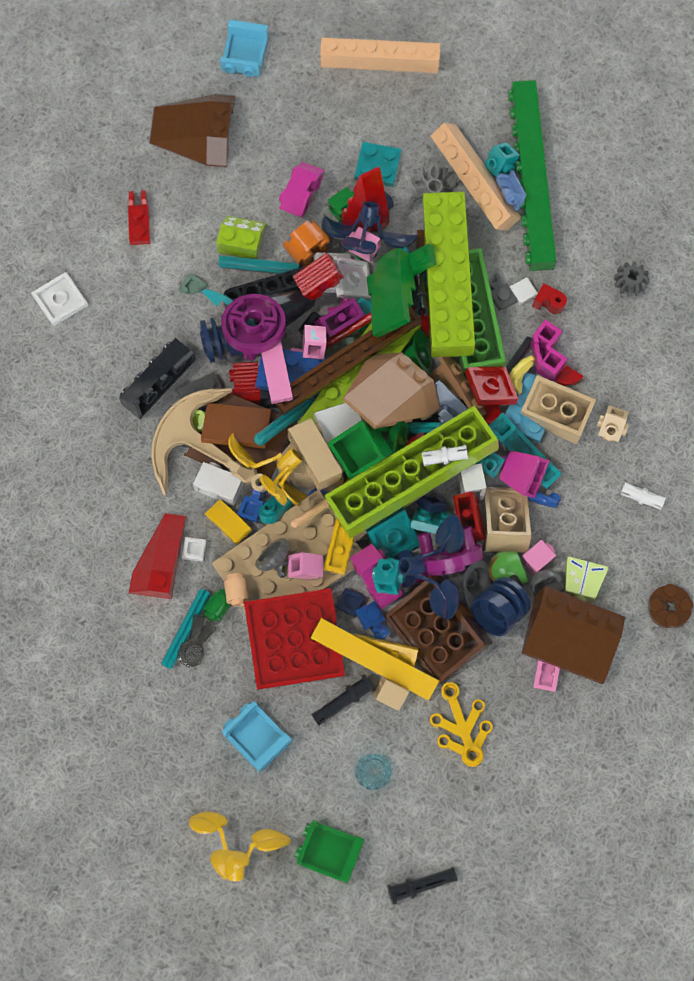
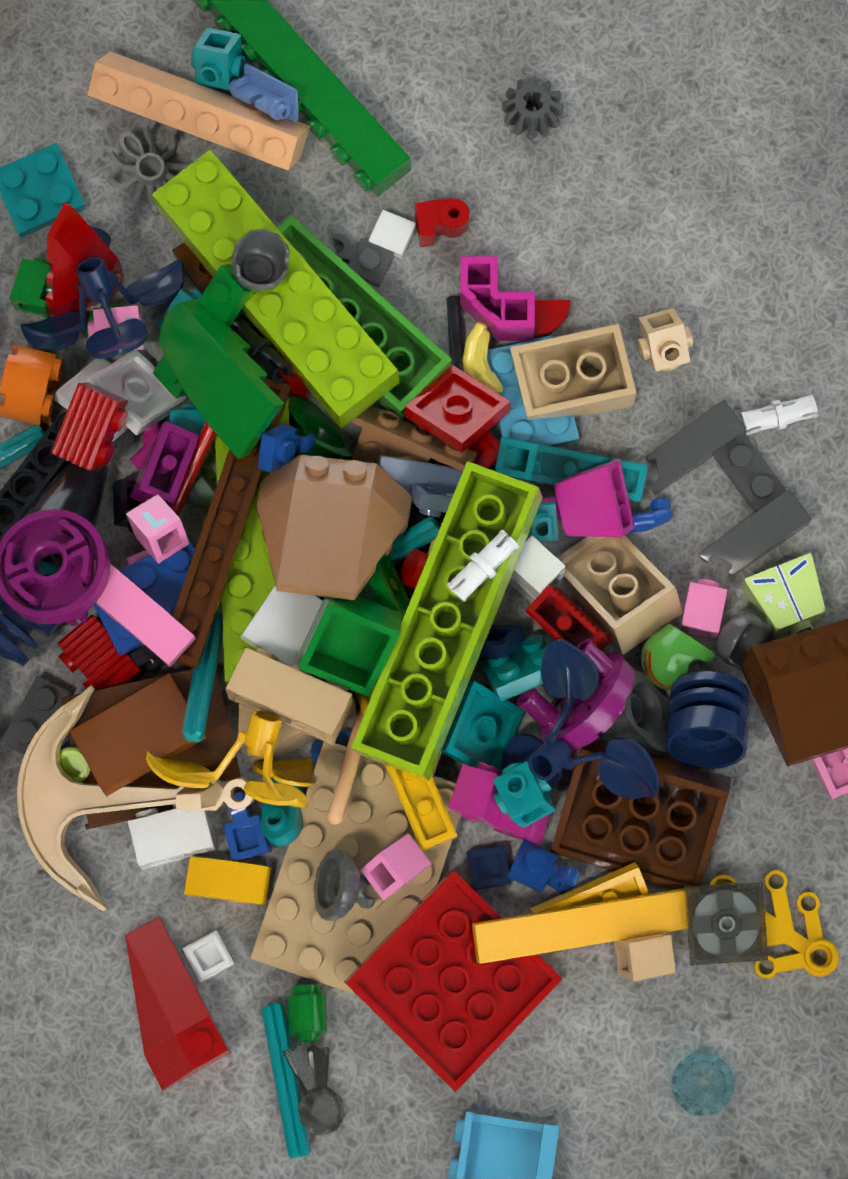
camera: 35 degrees left, 5 degrees up
light nougat brick [224,573,249,607] -> none
black pin [311,674,375,726] -> none
none -> dark grey hair [232,229,290,292]
none -> blue plate [258,424,315,473]
none -> dark grey wedge [647,400,812,576]
none -> clear smoke piece [684,881,768,966]

